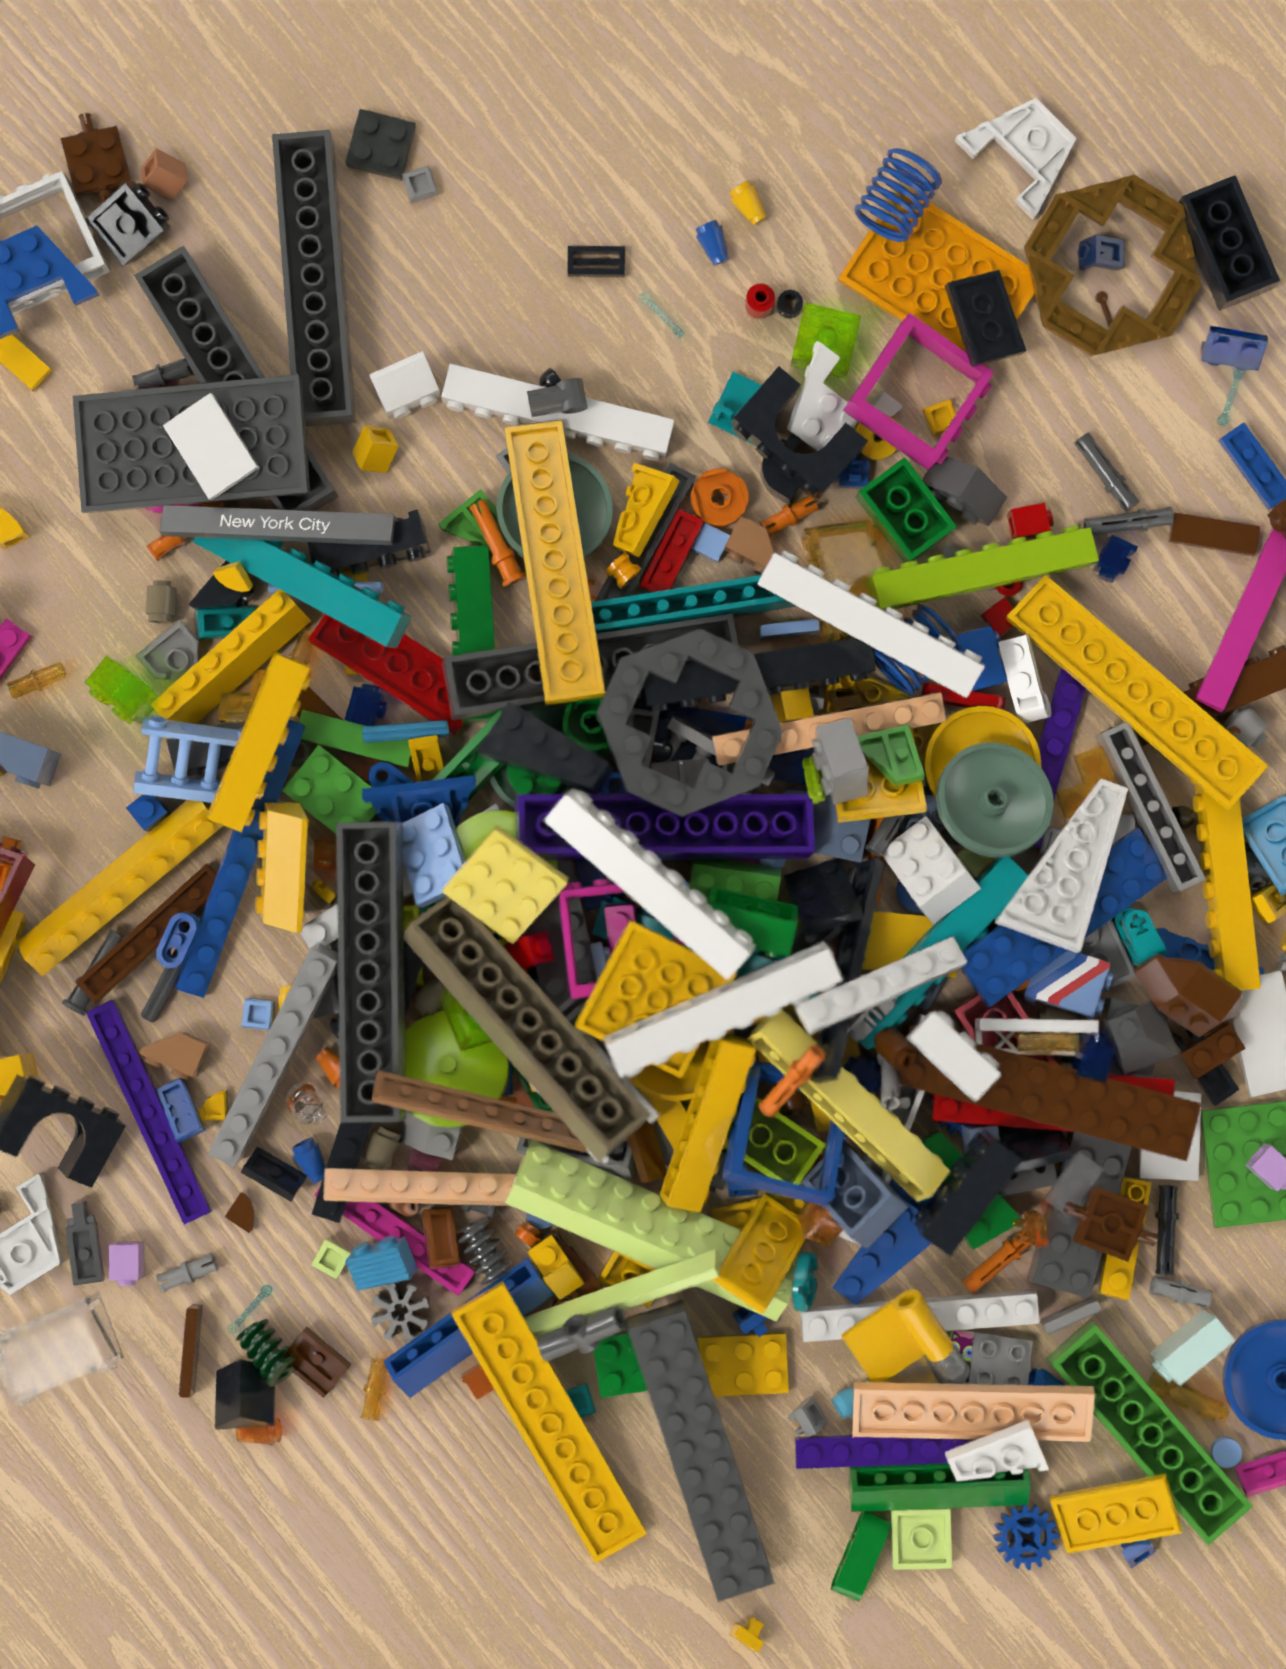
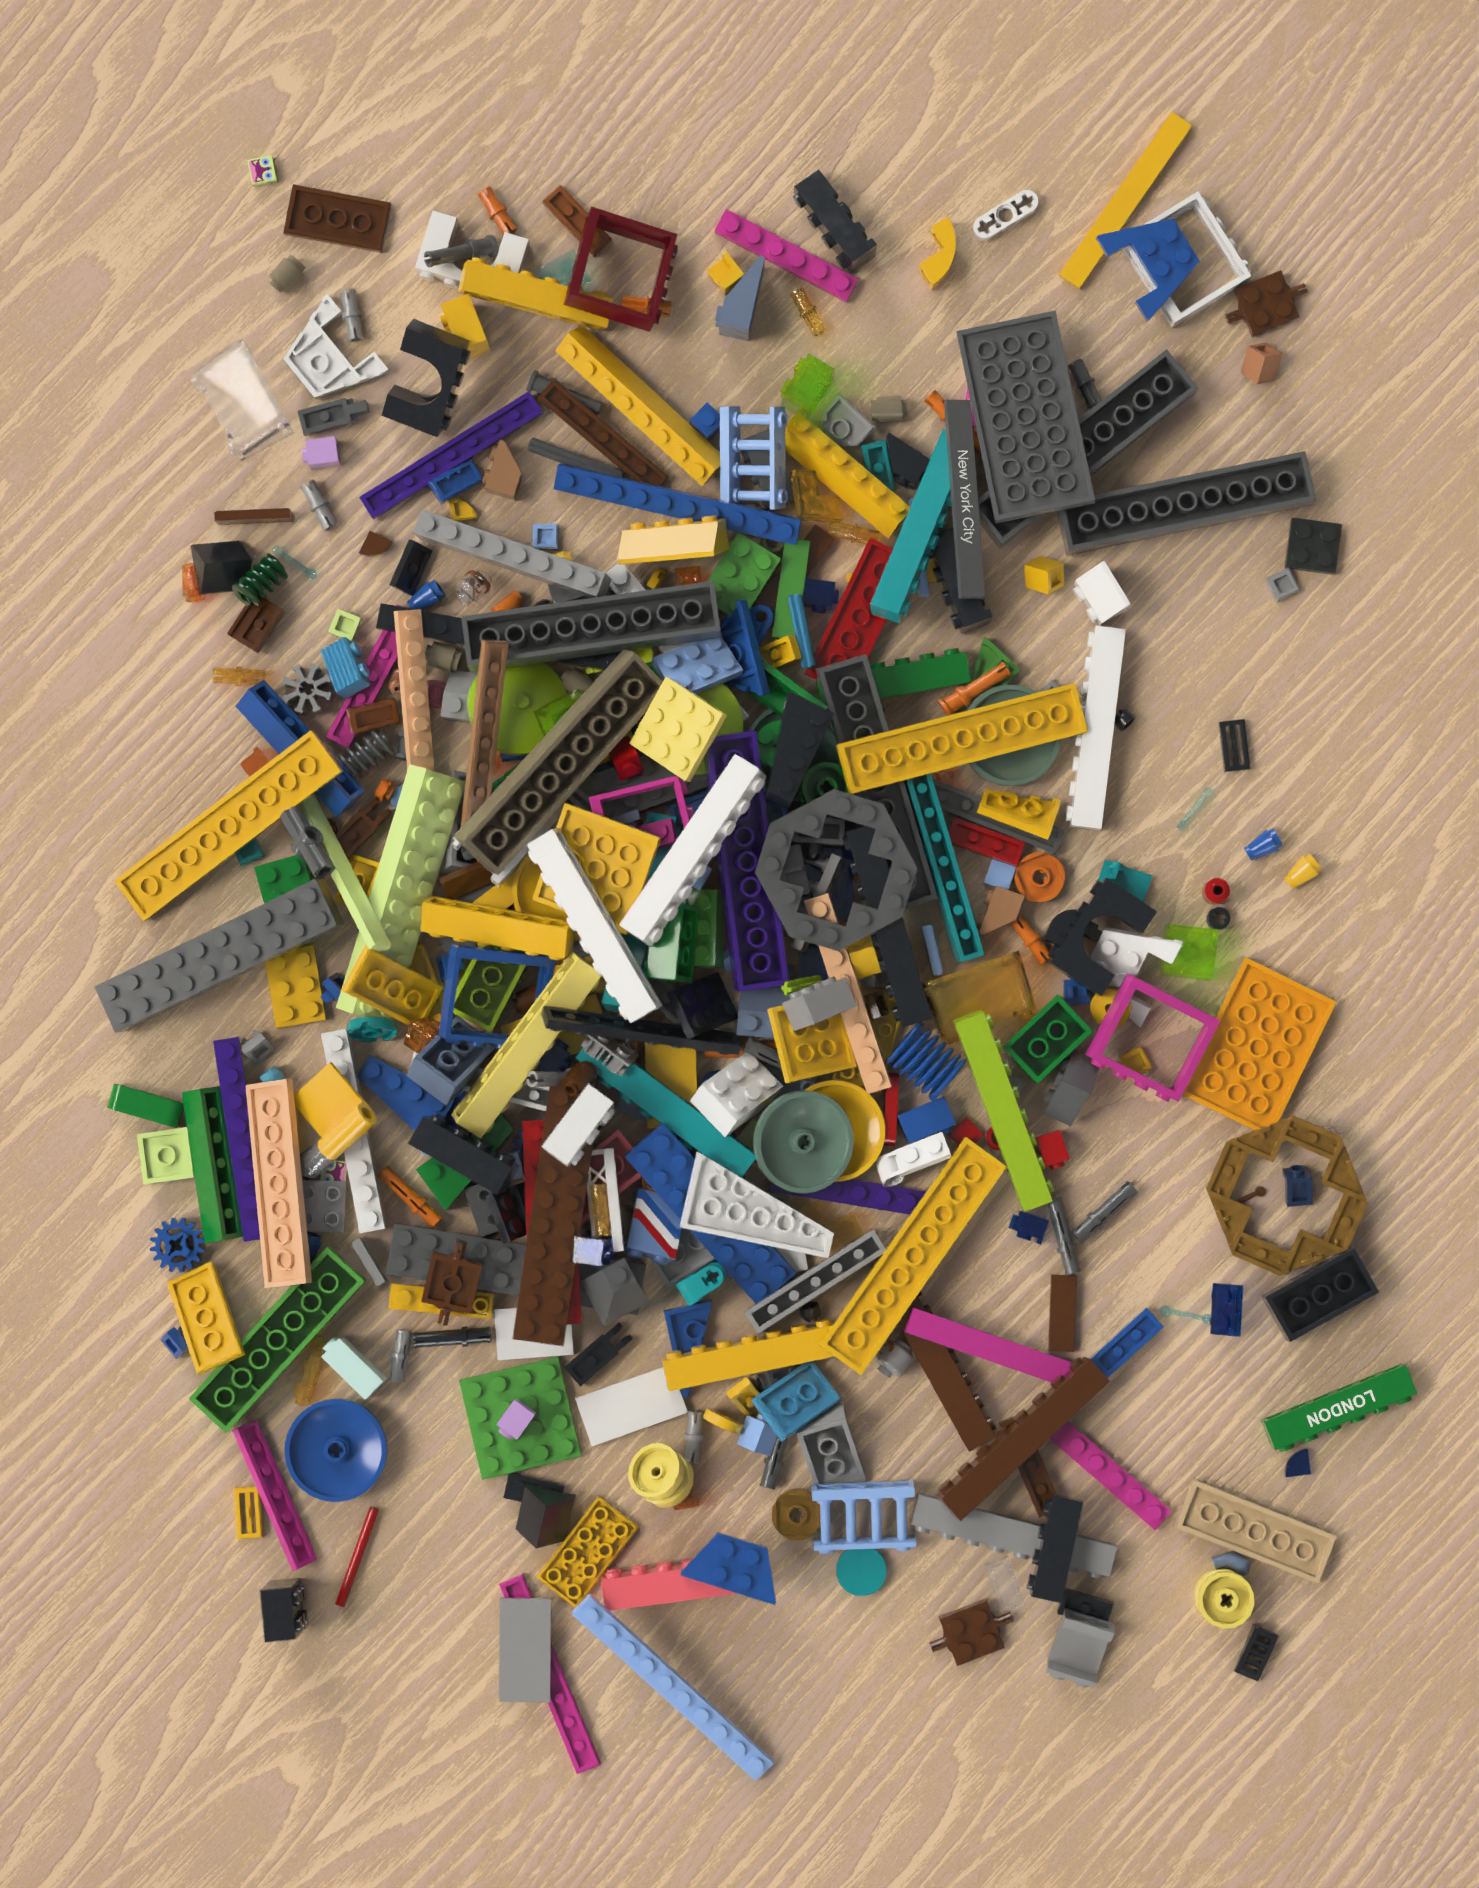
camera: 85 degrees right, 0 degrees up
plate [85,181,170,265] -> none
blue plate [156,912,200,968] -> none
white tile [163,393,260,500] -> none
yellow brick [207,652,312,832] -> none
yellow tile [213,561,254,592] -> none
dark grey piece [527,378,588,417] -> none
yellow slope [527,1234,585,1300] -> none
light orange wheel [605,552,642,589] -> none
yellow tile [729,1617,765,1653] -> none
white brick [758,550,985,698] -> none
orange pin [759,1044,826,1117] -> none
white plate [795,937,967,1035] -> none
blue piece [854,148,942,242] -> none
bright green wing [857,724,925,787] -> none
black tile [944,270,1026,367] -> none
white wing [945,1420,1049,1481] -> none
white wing [955,98,1076,220] -> none
clear orange tile [1014,1210,1048,1247] -> none
clear tile [1044,1151,1104,1218] -> none
reddish brown wedge [1134,954,1242,1037] -> none
reddish brown plate [1179,1023,1246,1079] -> none
light blue tile [1210,1437,1242,1468] -> none

